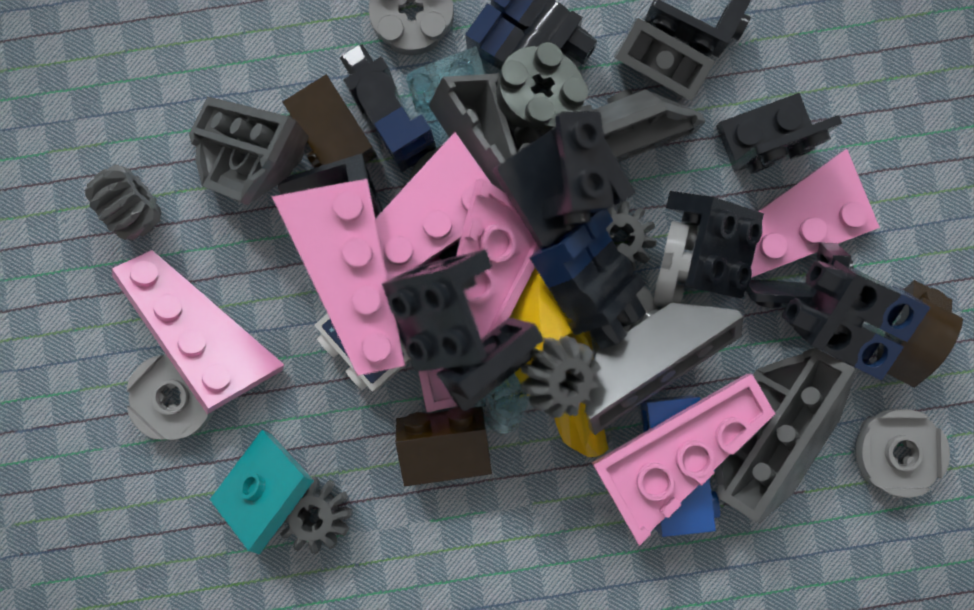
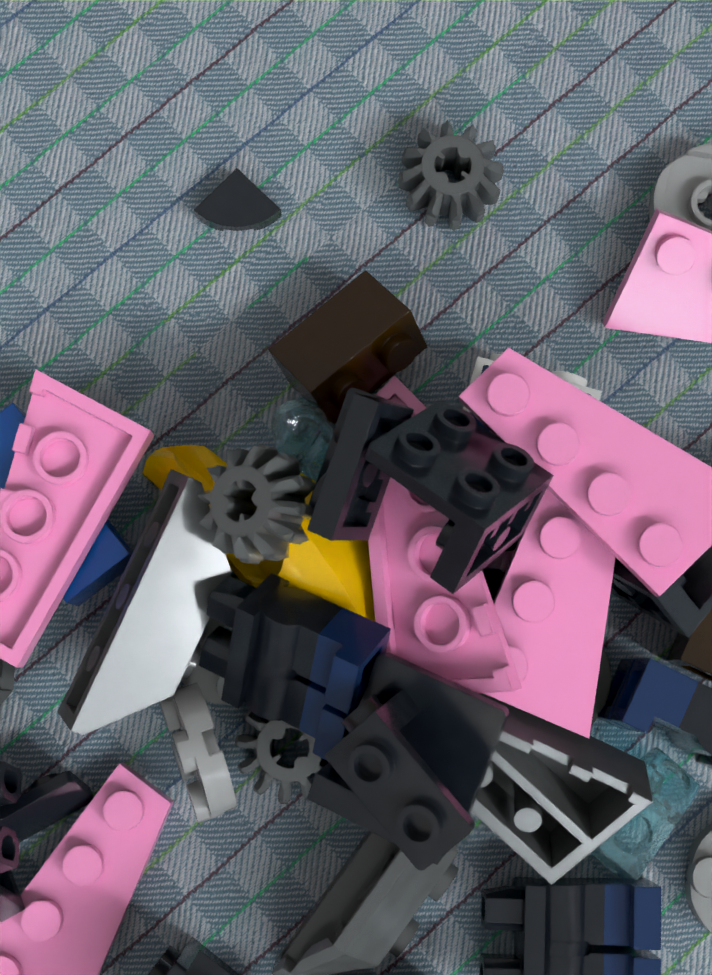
camera: 145 degrees right, 5 degrees down
teal plate [210,430,314,555] -> none
pearl dark grey plate [496,42,588,134] -> none
black bracket [666,191,764,299] -> none
none -> black tile [194,168,281,231]

